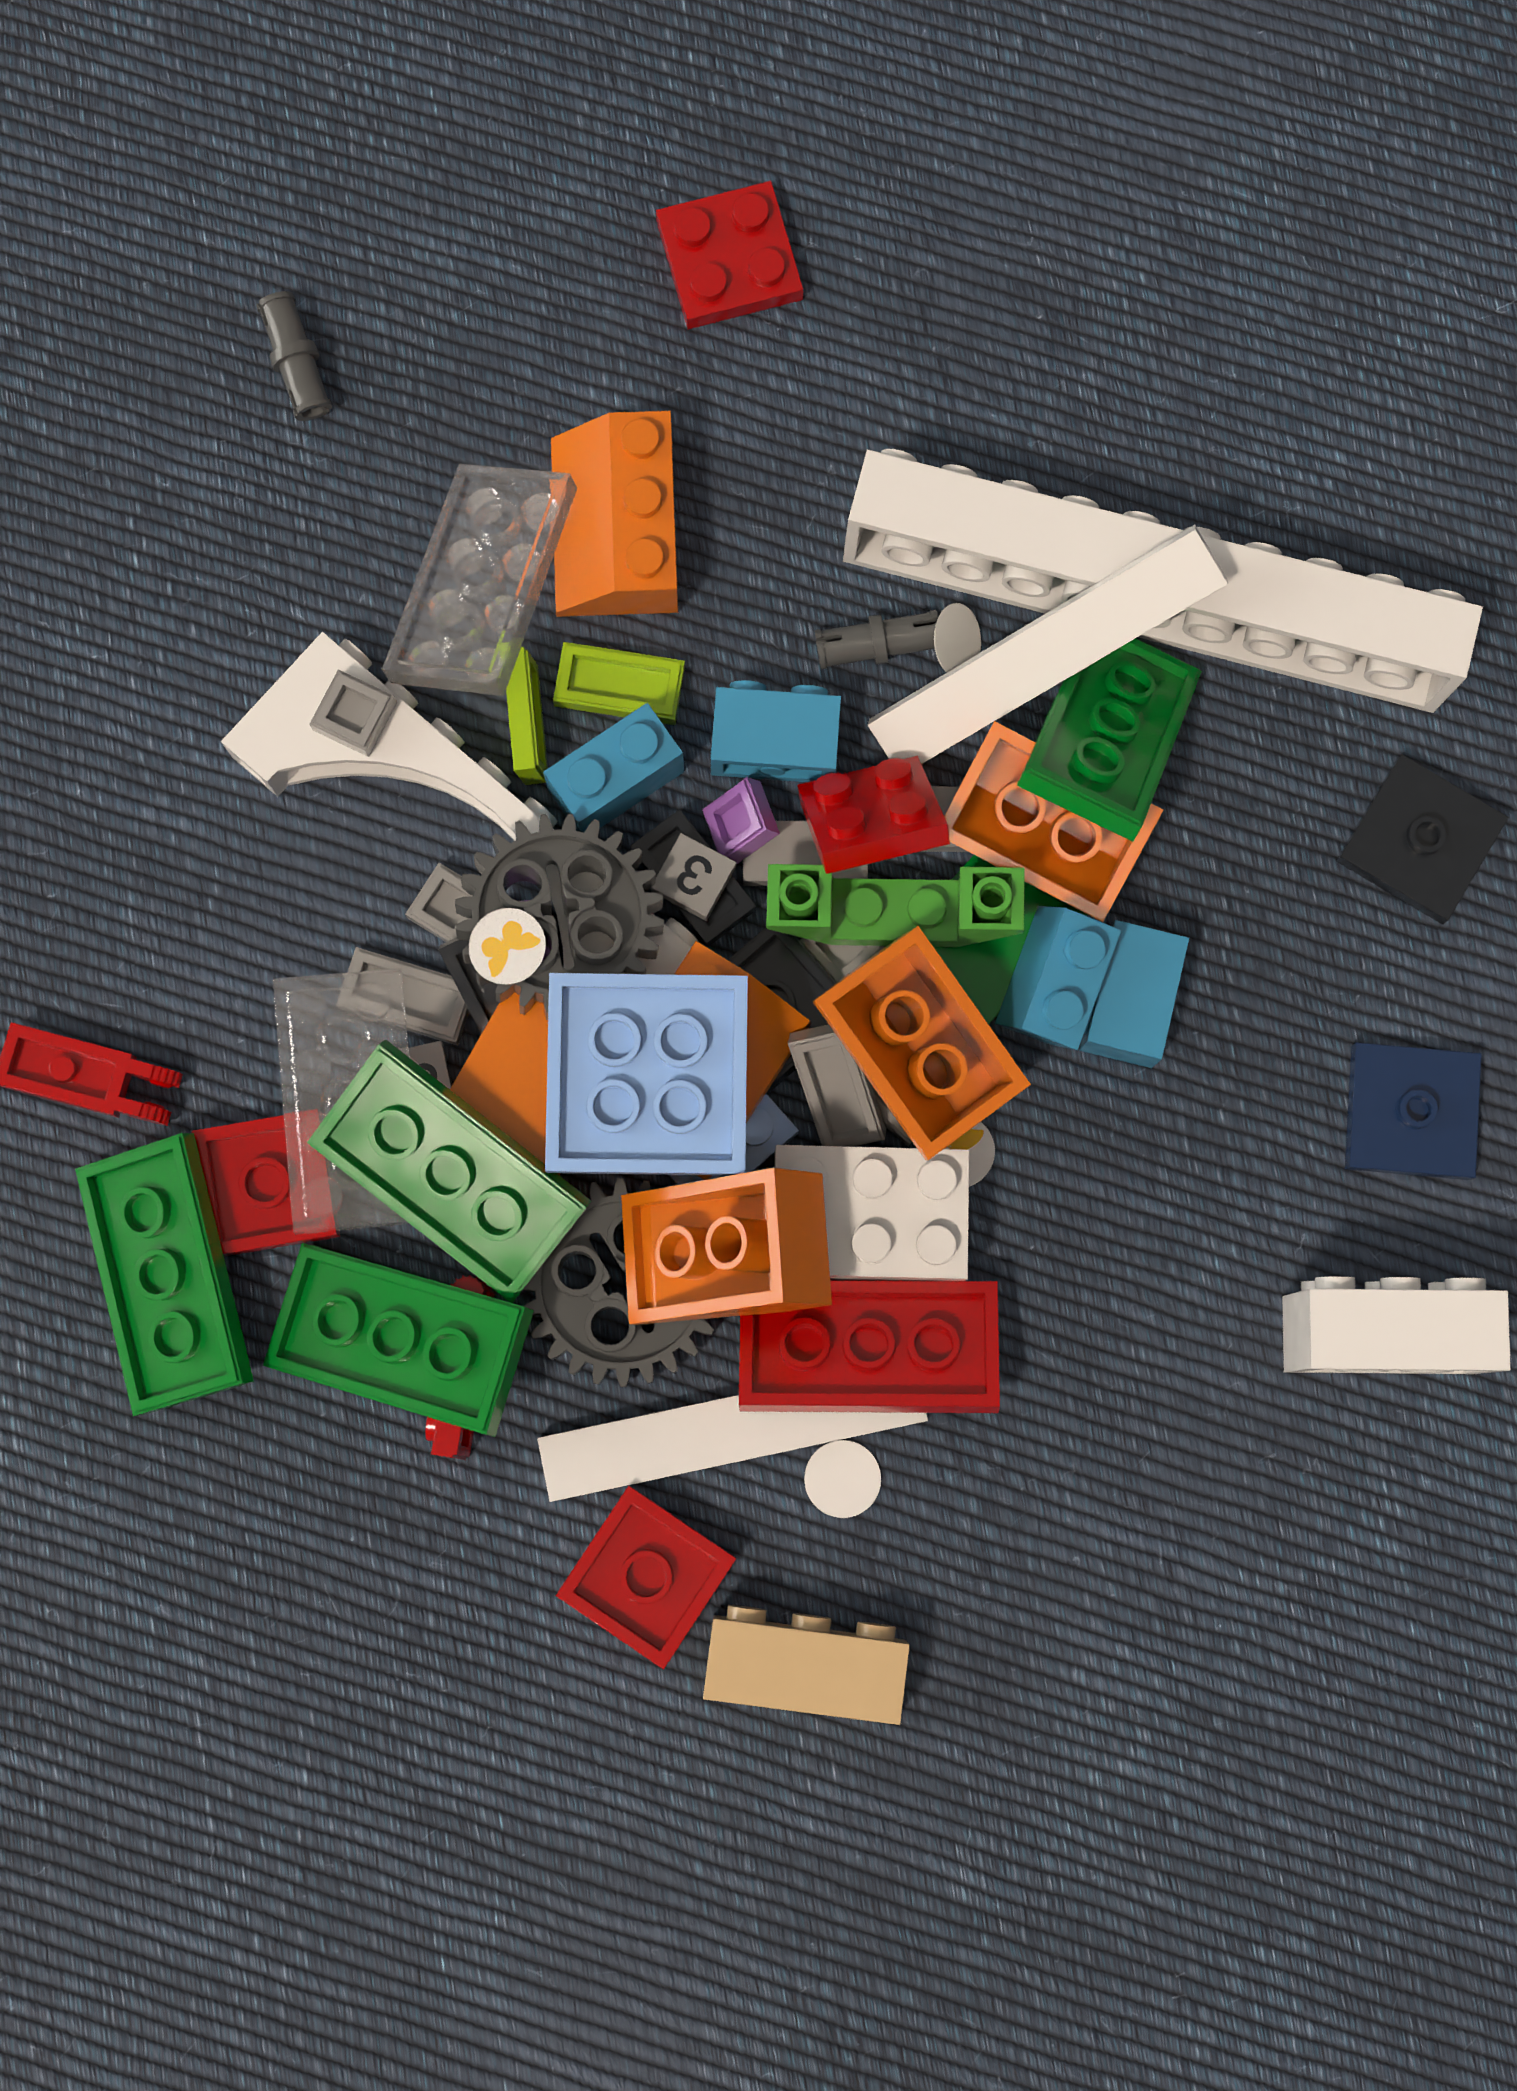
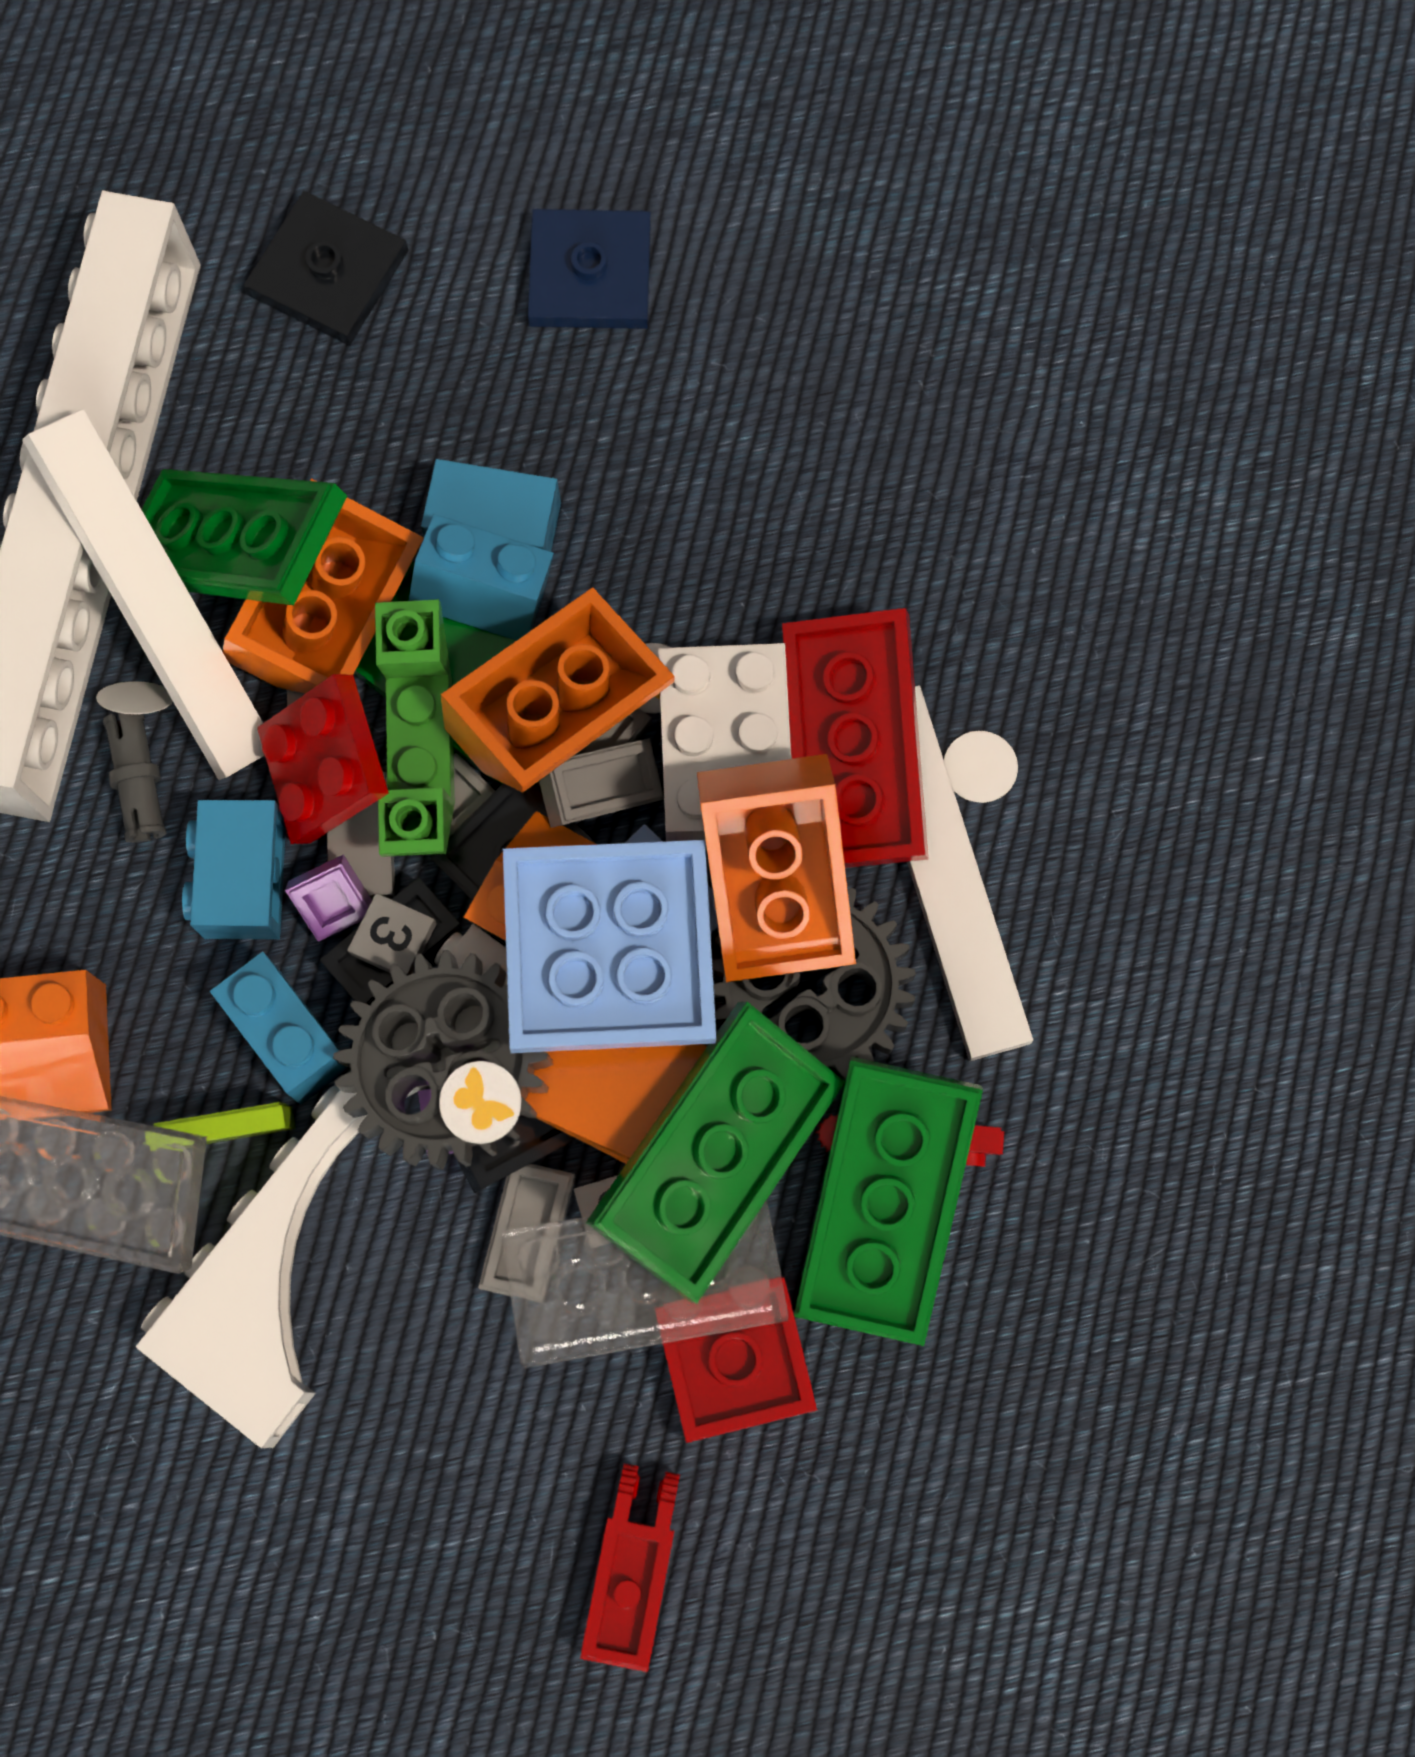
camera: 90 degrees left, 5 degrees down
green tile [75,1133,254,1416] -> none
light grey tile [309,669,397,757] -> none
light grey tile [405,863,472,942] -> none
lime tile [553,642,685,725] -> none
red plate [555,1485,736,1670] -> none
tan brick [703,1605,910,1725] -> none
white brick [1282,1277,1510,1374] -> none

